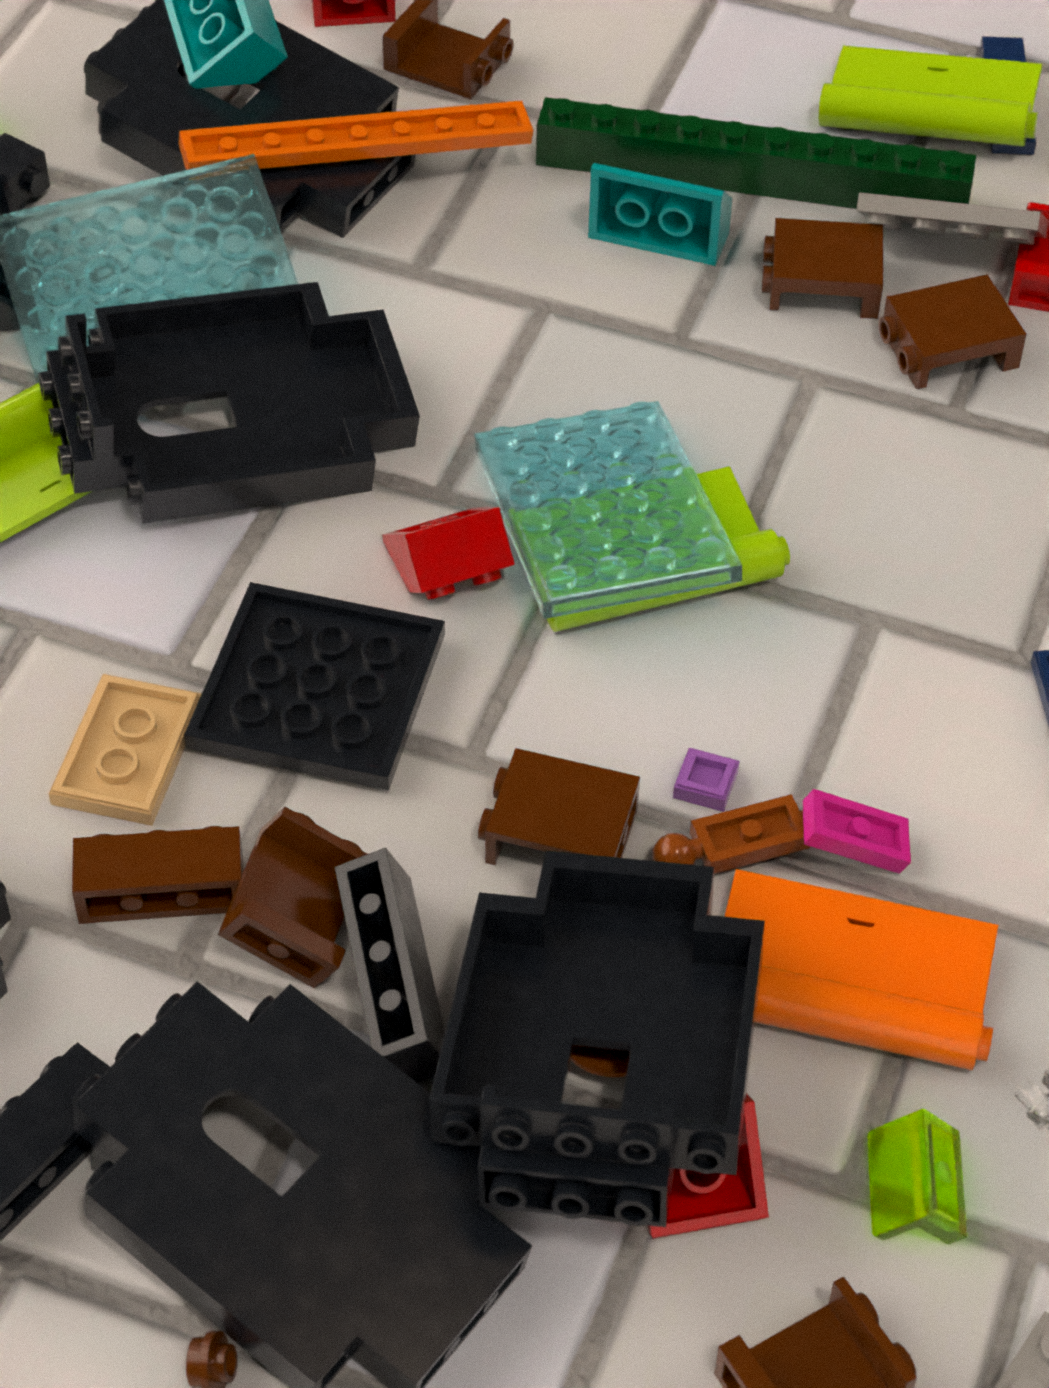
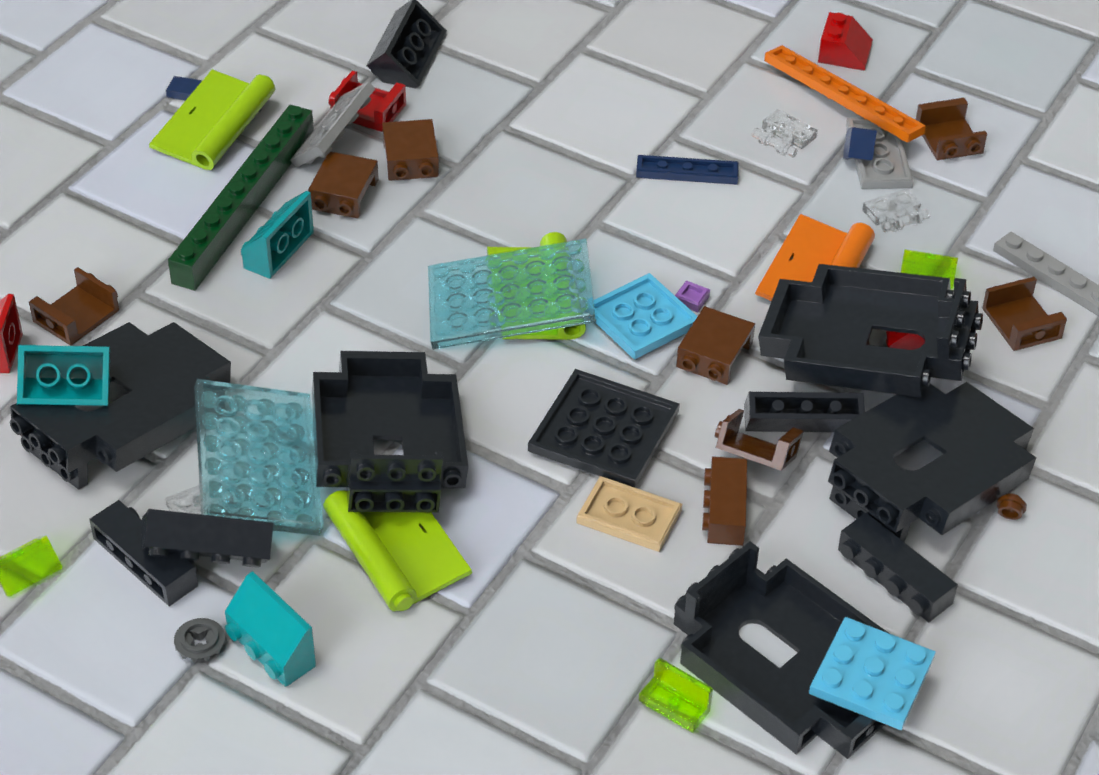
camera: 80 degrees left, 5 degrees down
orange plate [179,100,534,176] -> none
red slope [382,507,515,600] -> none
dark orange plate [652,793,836,874] -> none
dark pink plate [803,789,911,874] -> none
none -> medium azure plate [585,273,698,360]

